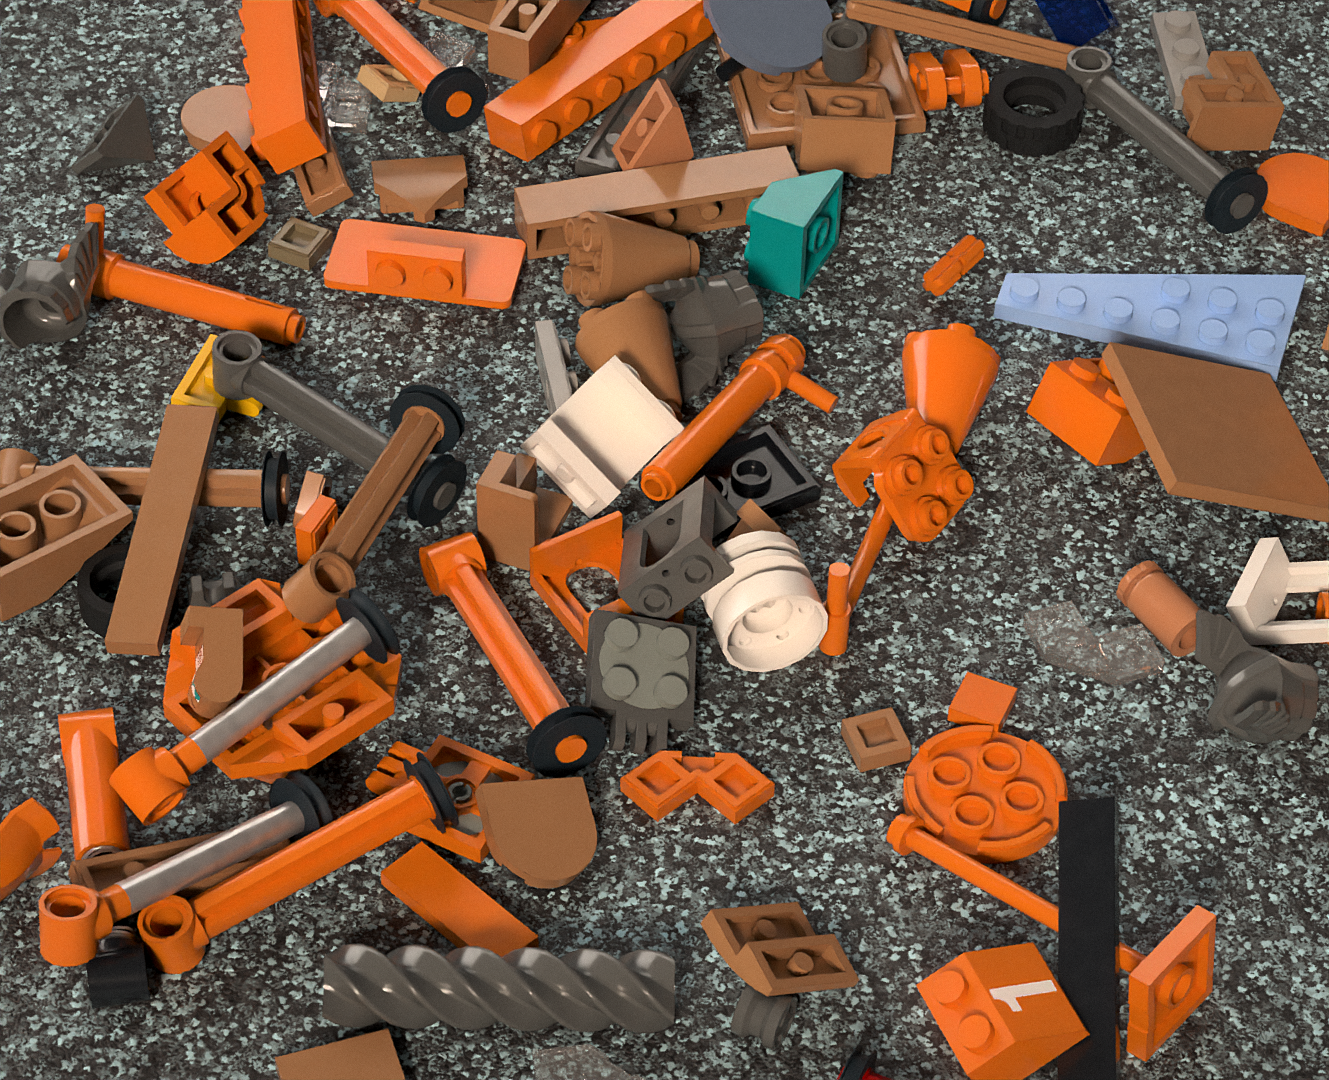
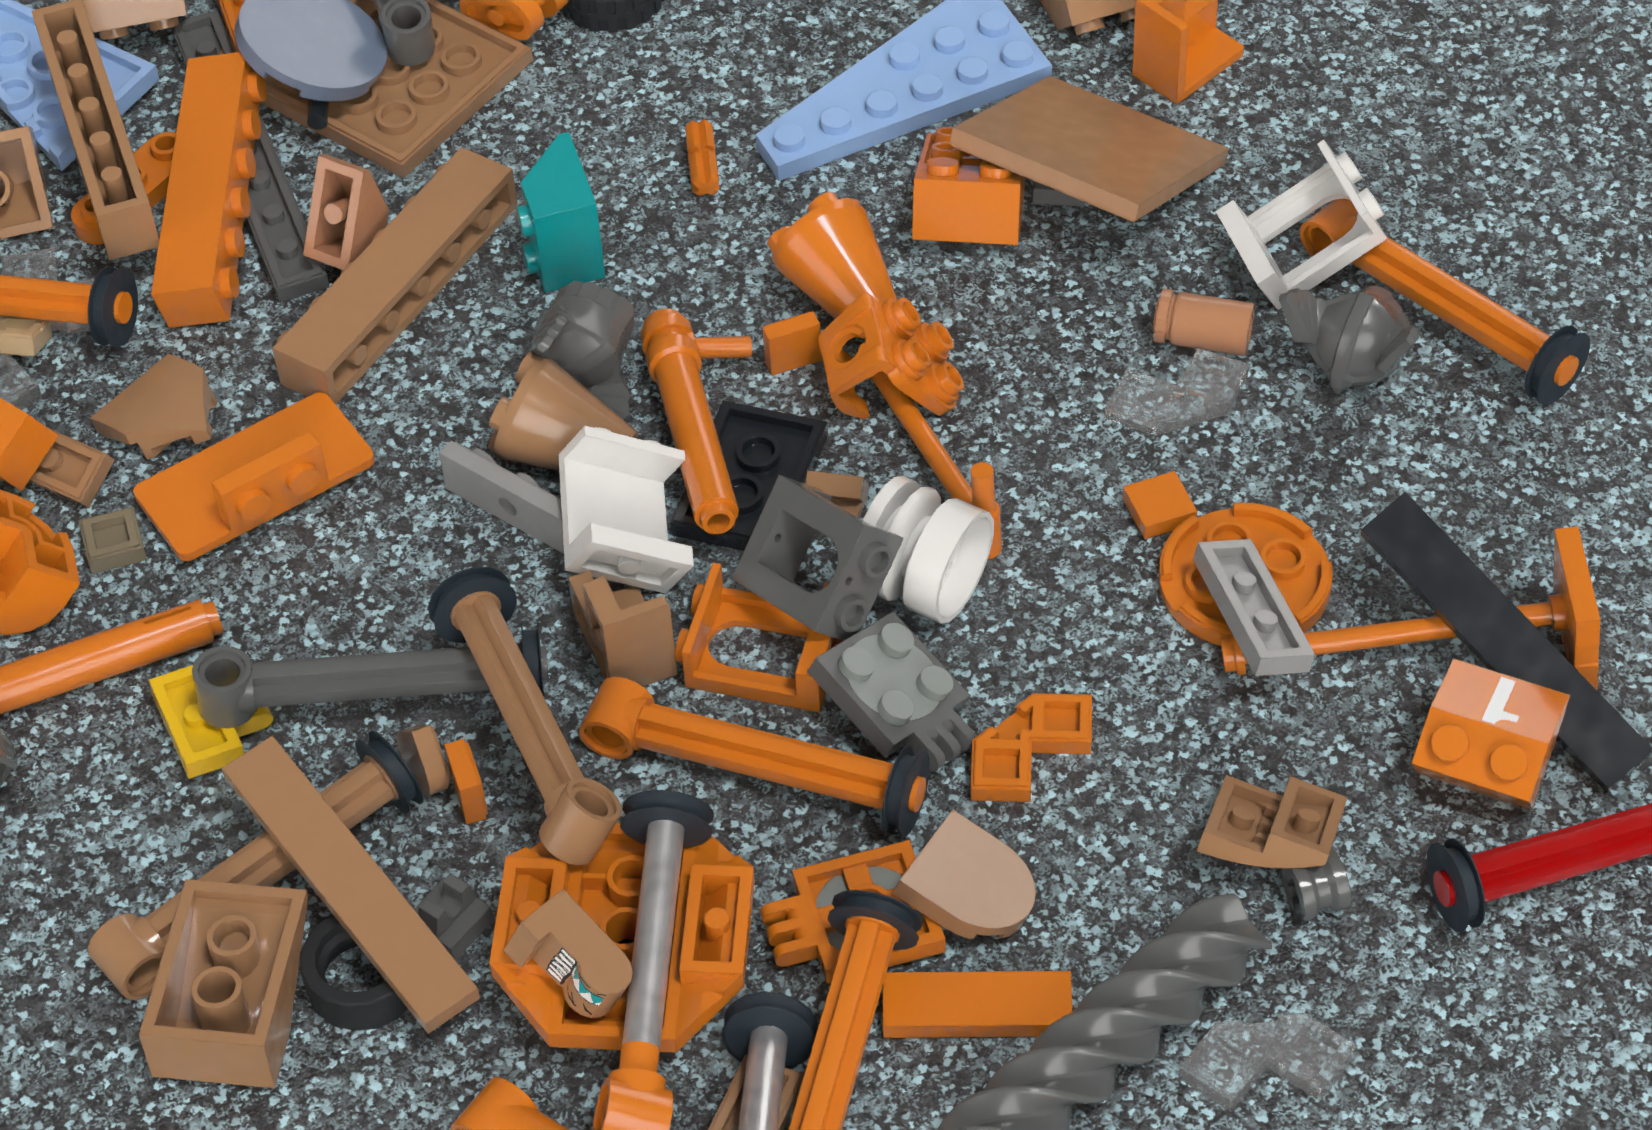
camera: 40 degrees left, 5 degrees up
medium nougat cone [563,211,700,307] -> none
medium nougat slope [794,85,896,178] -> none
medium nougat tile [841,707,912,772] -> none
none -> orange tile [762,311,822,376]
none -> light grey plate [1193,539,1315,676]

